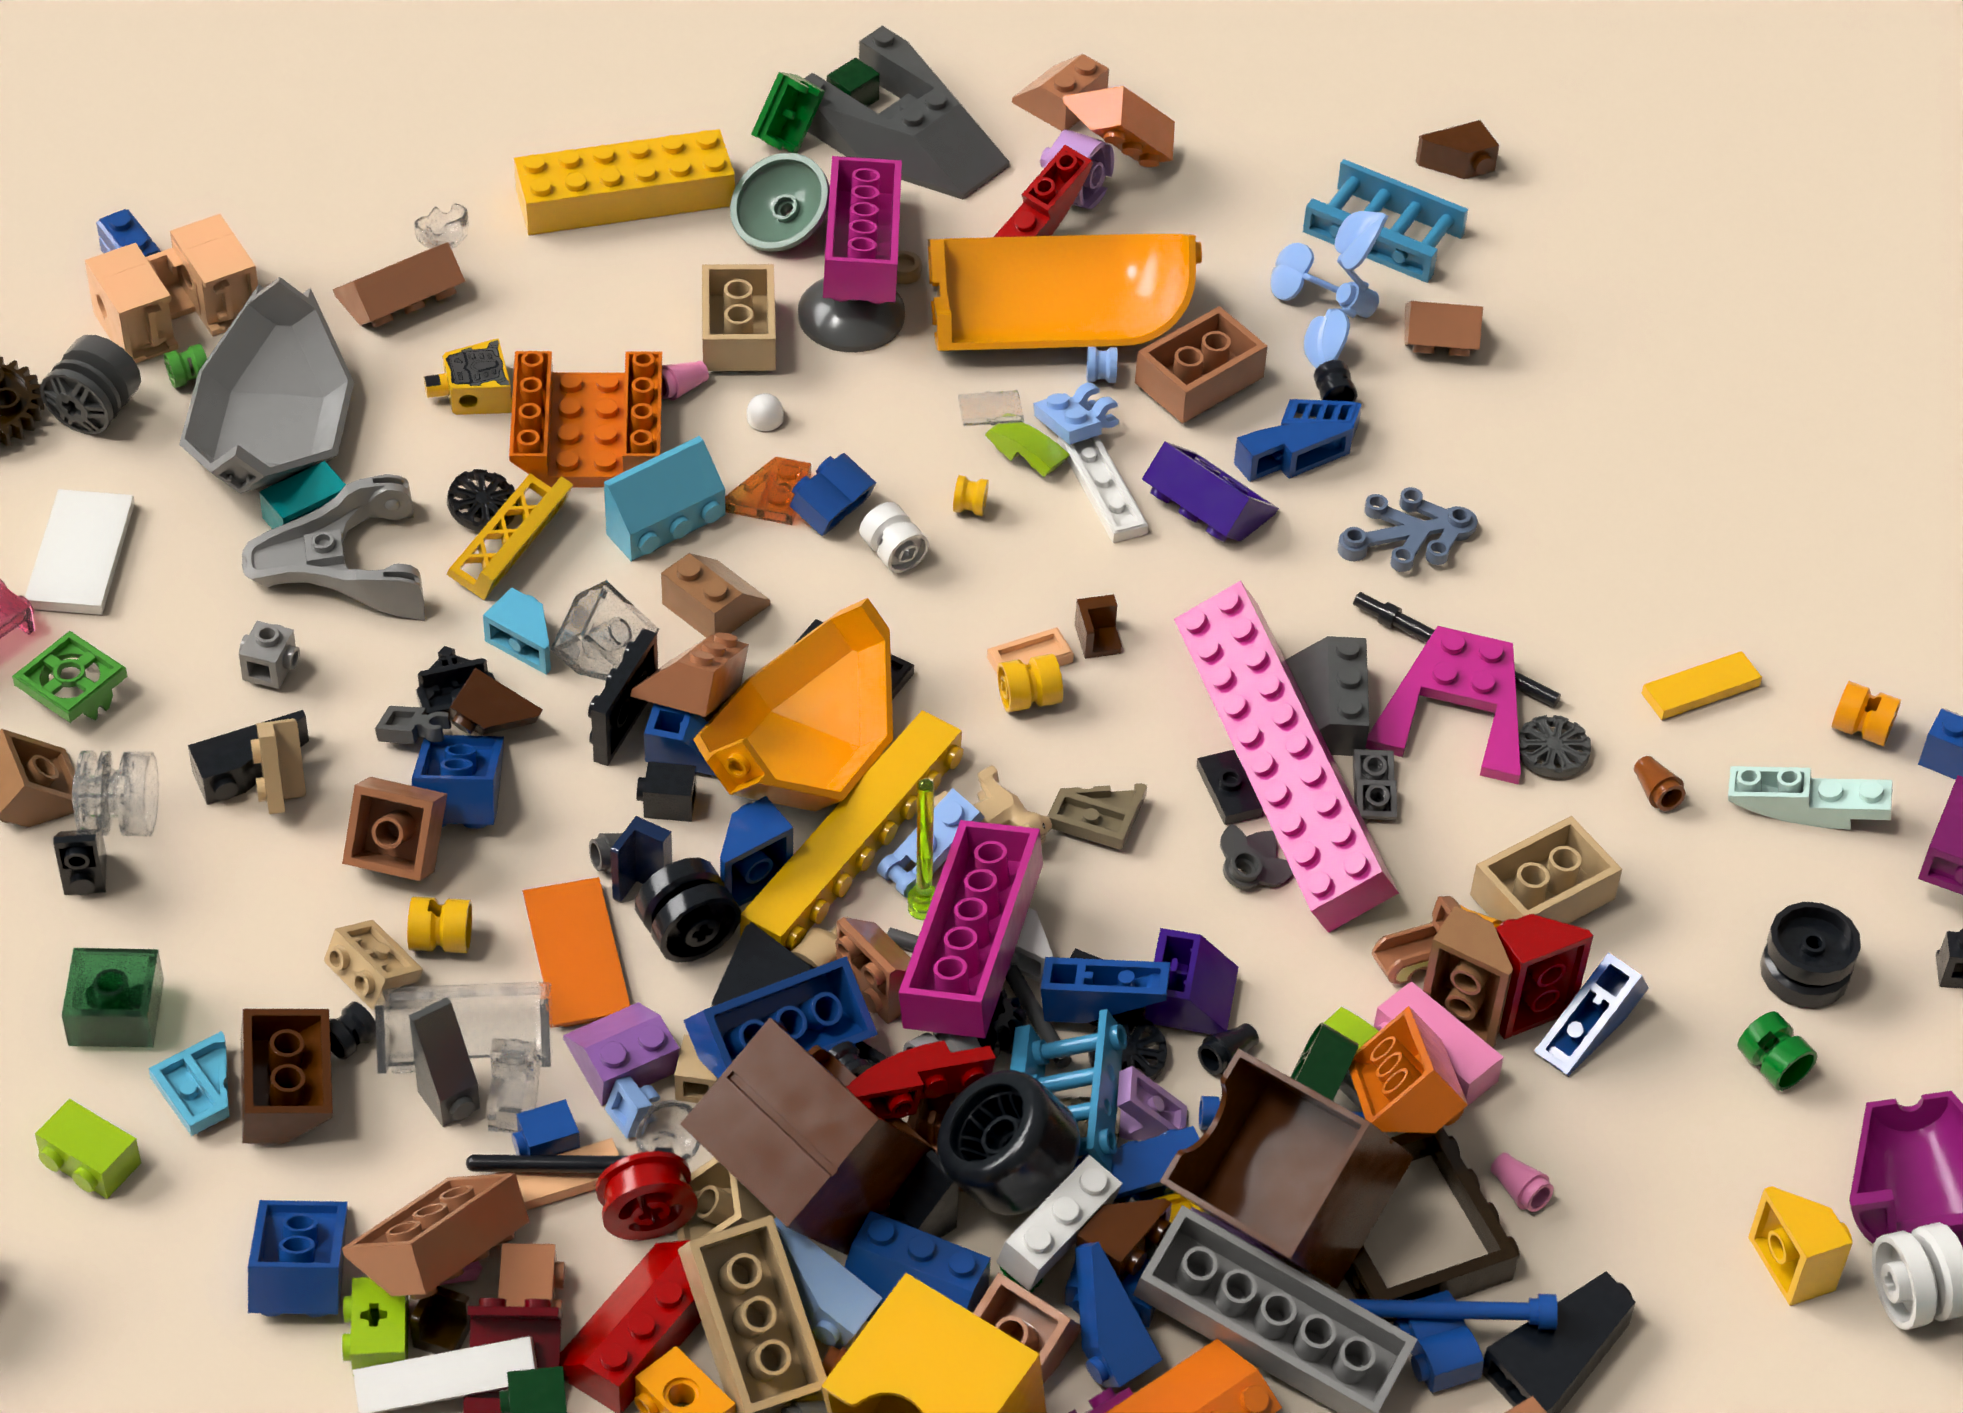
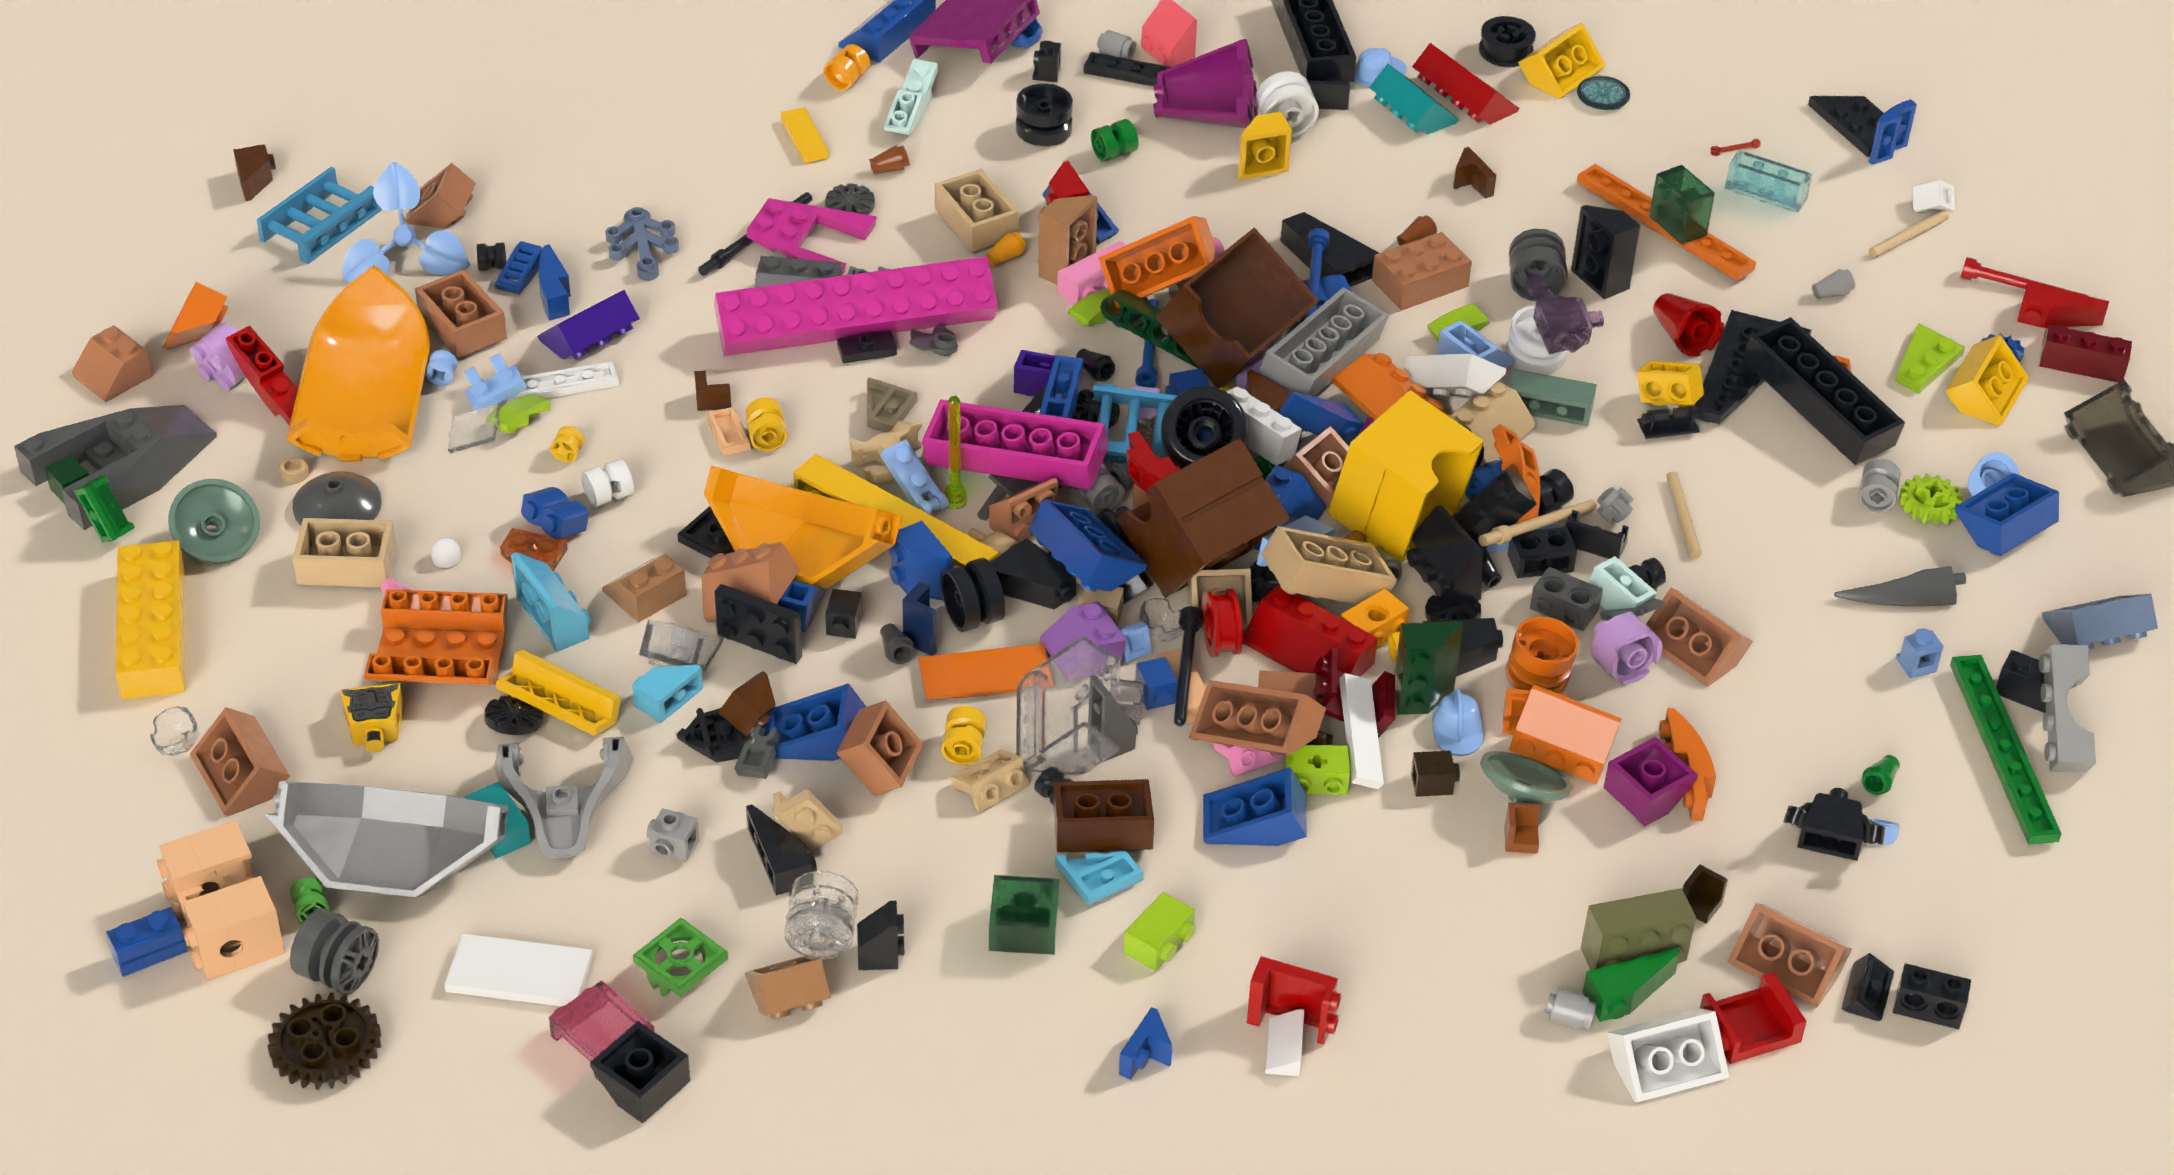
camera: 85 degrees left, 5 degrees down
dark pink brick [823,156,902,304] -> none
nougat animal [1372,896,1461,984] -> none

